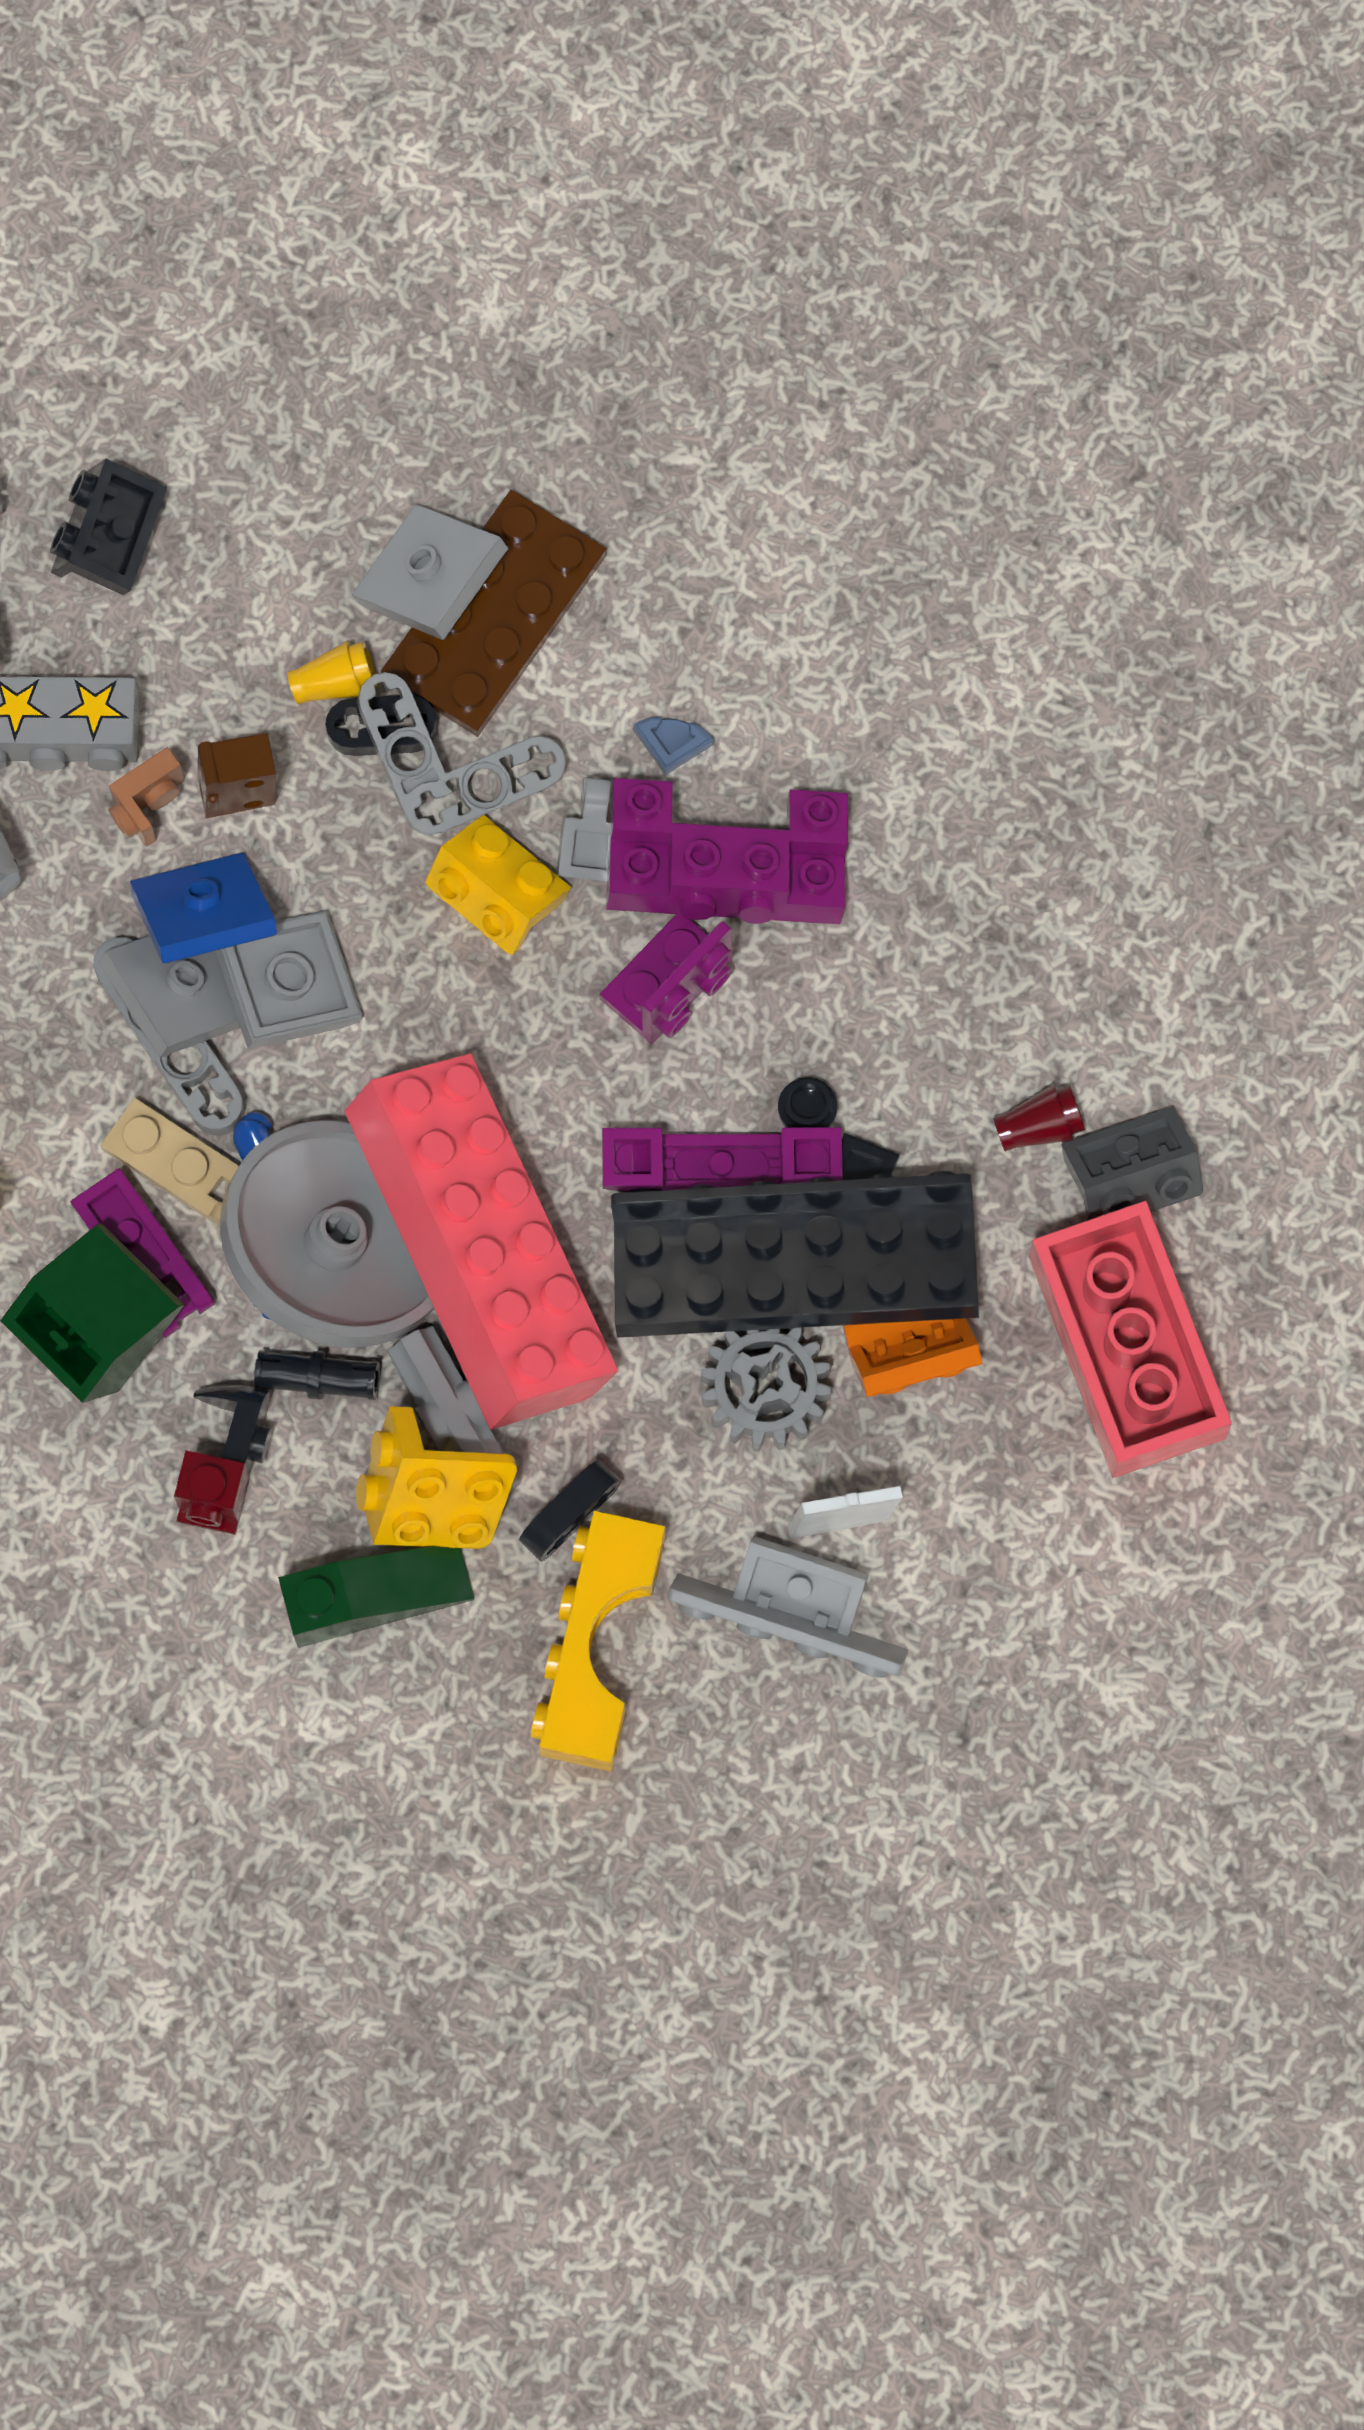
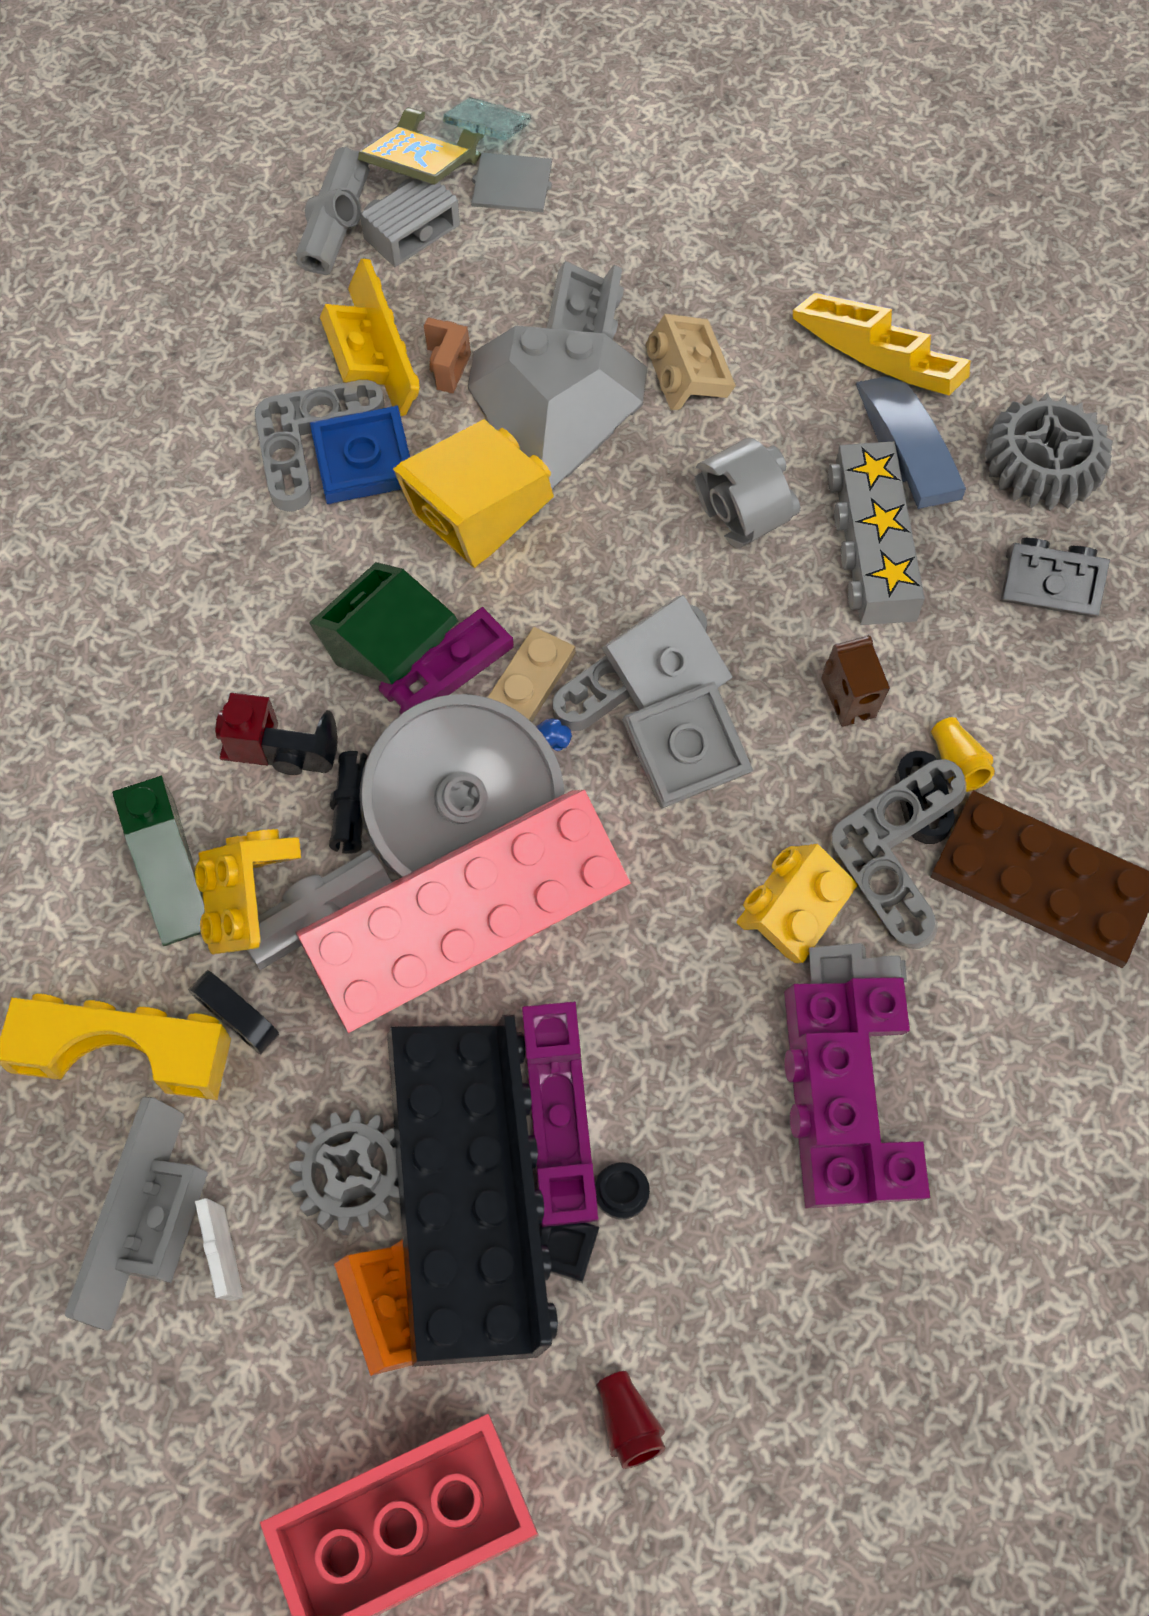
camera: 85 degrees right, 10 degrees down
nougat bracket [108,747,185,847] -> none
blue plate [130,852,277,964] -> none
light grey plate [351,504,508,640] -> none
magenta bracket [599,914,733,1045] -> none
sand blue tile [633,717,714,776] -> none
dark grey bracket [1061,1107,1203,1221] -> none

